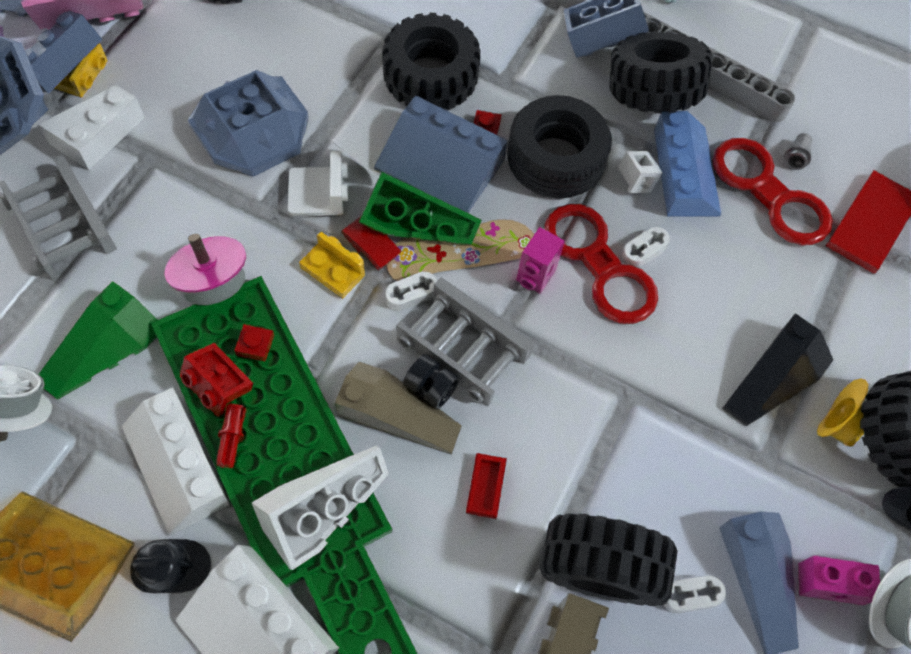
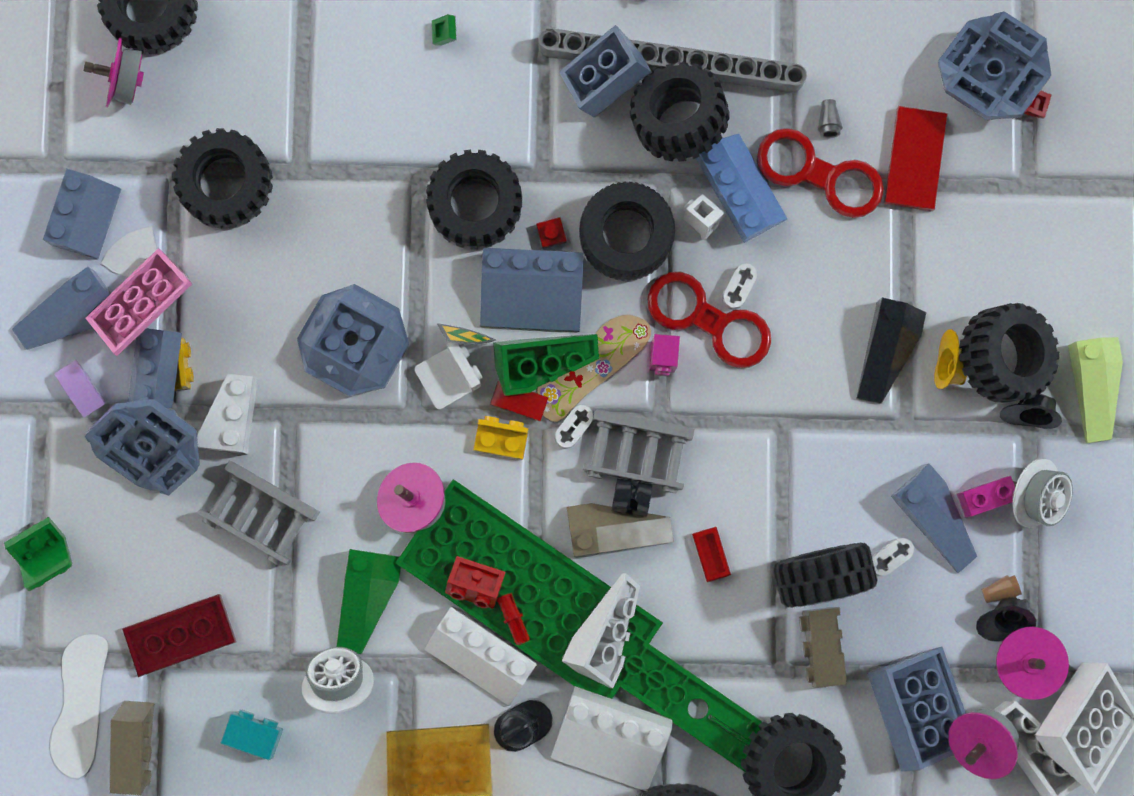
camera: 25 degrees left, 20 degrees up
red plate [234,324,274,362] -> none

